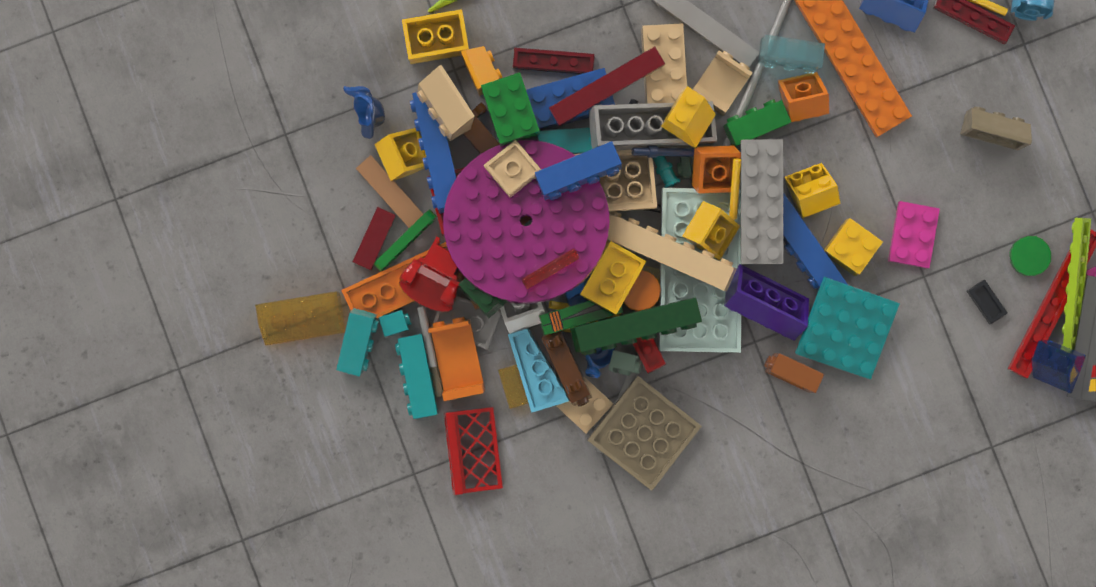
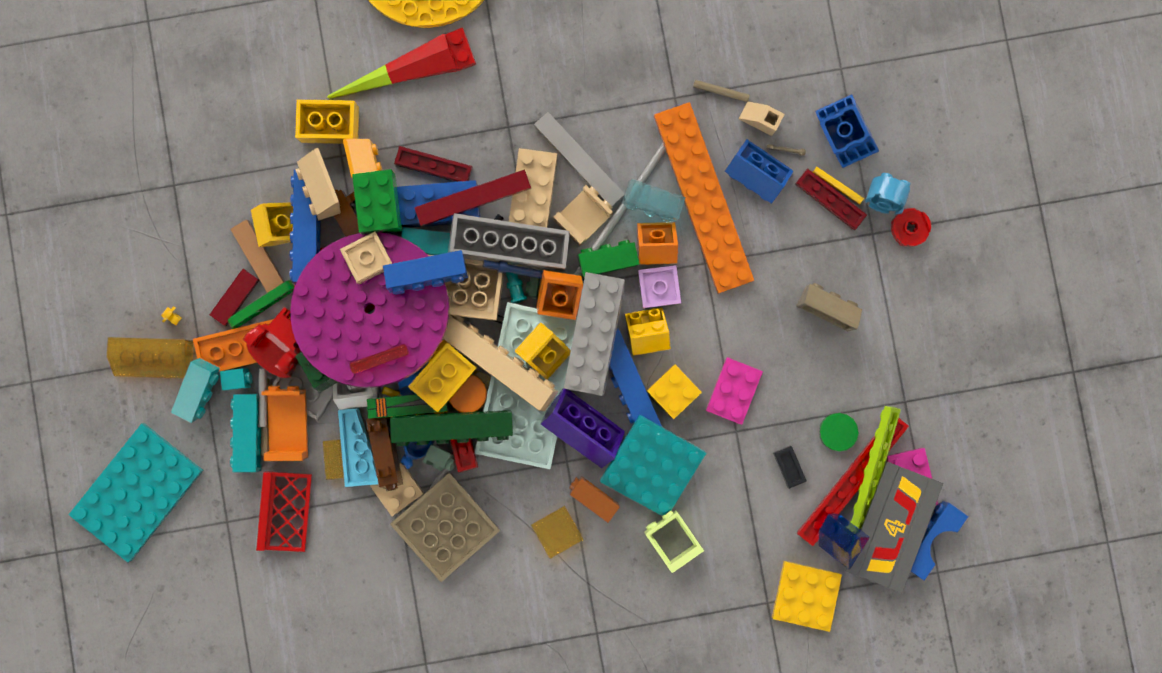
camera: 15 degrees right, 0 degrees up
hair [343,86,385,139] -> none
yellow slope [661,86,716,148] -> none
yellow bar [729,158,741,220] -> none
none -> teal plate [68,423,204,563]
none -> yellow plate [161,306,182,325]
none -> clear yellow tile [531,505,584,559]
none -> lavender plate [638,265,681,309]
none -> yellowish green window [644,510,704,573]
none -> yellow plate [772,561,842,632]
none -> red plate [891,208,931,247]

